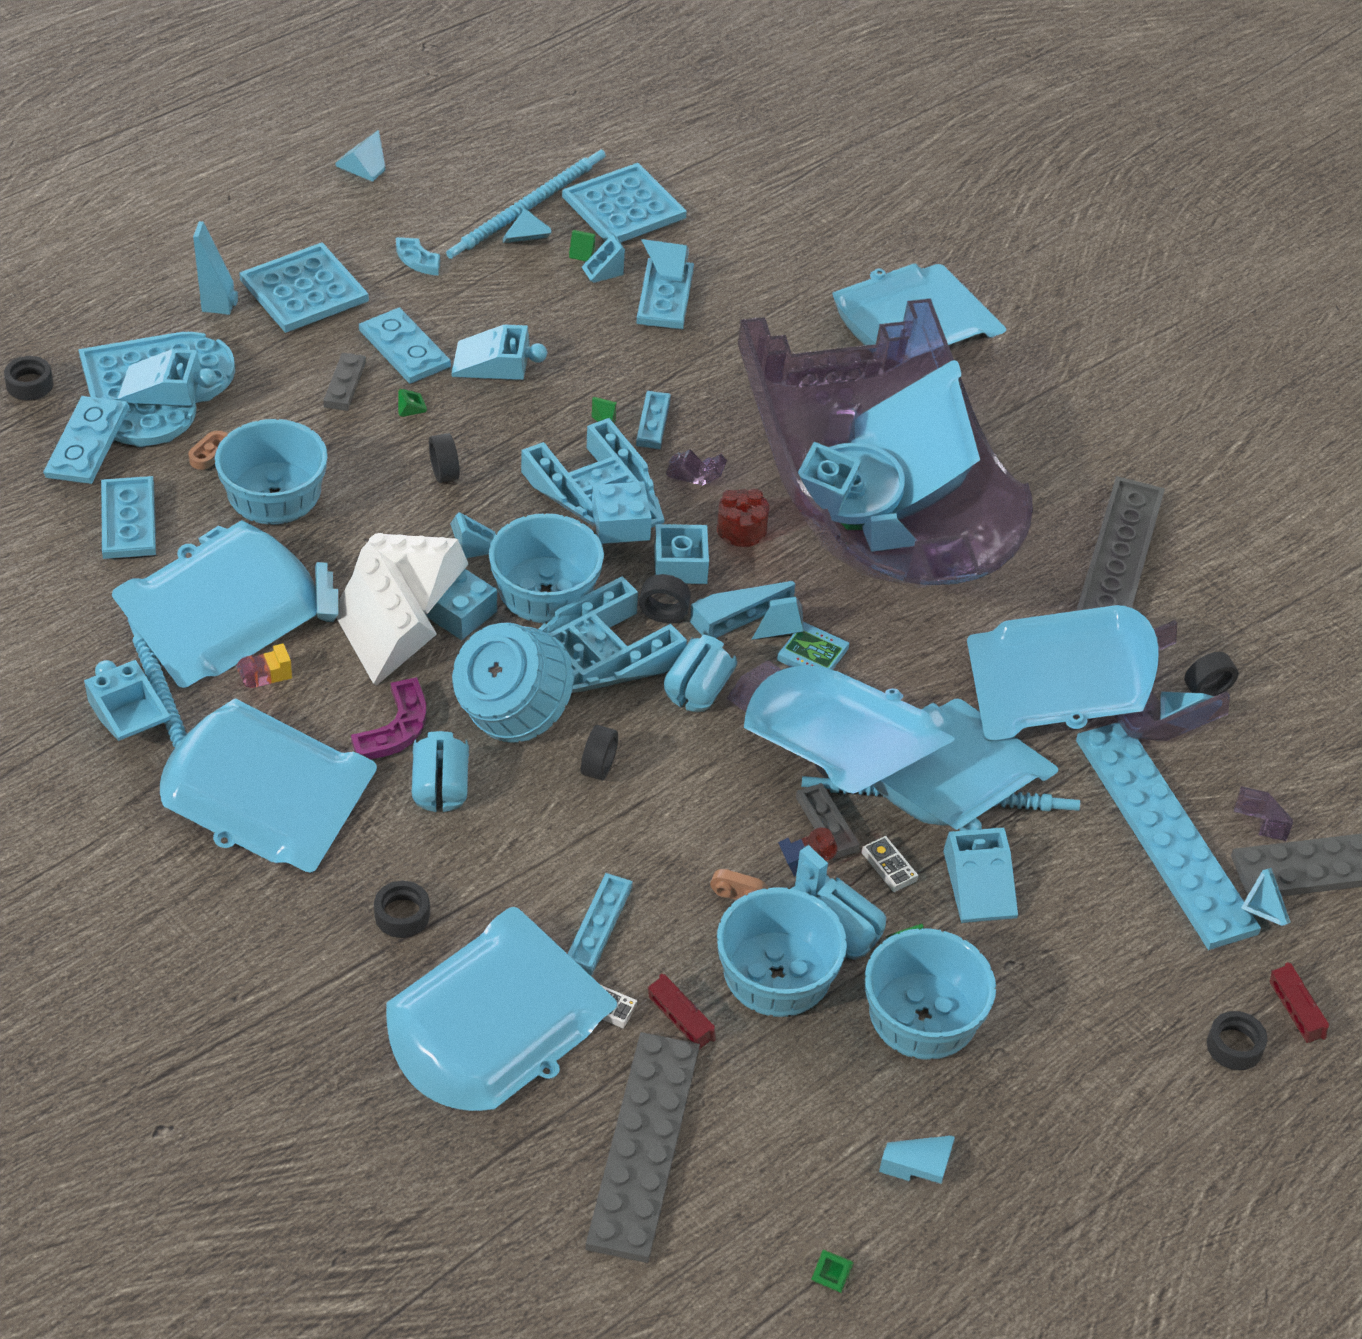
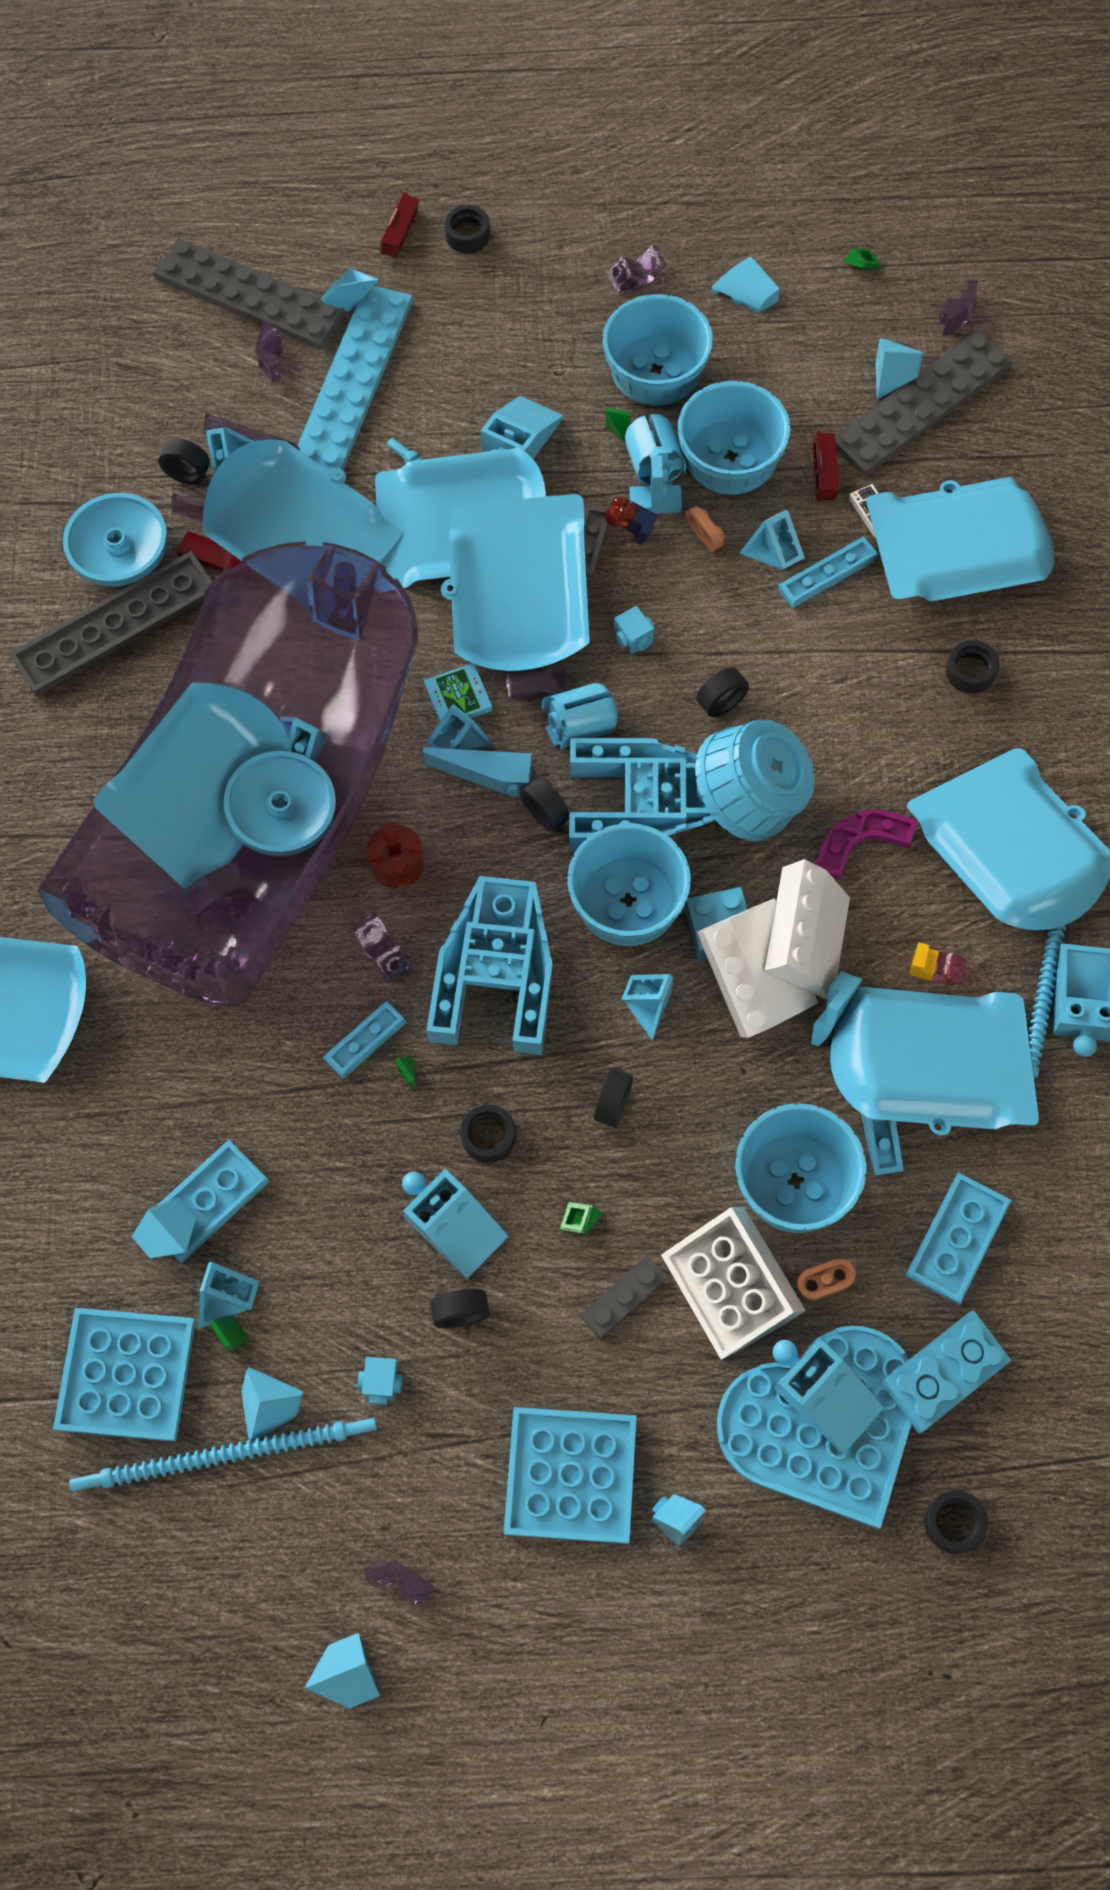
camera: 135 degrees left, 20 degrees up
medium azure piece [359,307,451,384] -> none
medium azure tile [396,237,440,276] -> none
medium azure cylinder [412,731,469,812] -> none
medium azure brick [592,482,651,544] -> none
medium azure brick [654,524,709,584] -> none
medium azure slope [795,442,861,515] -> none
tile [862,836,918,892] -> none
none -> medium azure dish [63,493,168,587]
none -> medium azure brick [358,1357,403,1405]
none -> clear purple slope [364,1560,436,1605]
none -> black tyre [430,1289,490,1329]
none -> black tyre [460,1104,516,1163]
none -> clear purple slope [607,245,667,292]
none -> medium azure brick [614,606,655,655]
none -> white slope [661,1207,806,1360]
none -> medium azure slope [739,510,805,569]
none -> medium azure slope [875,338,923,400]
none -> clear purple slope [939,280,978,335]

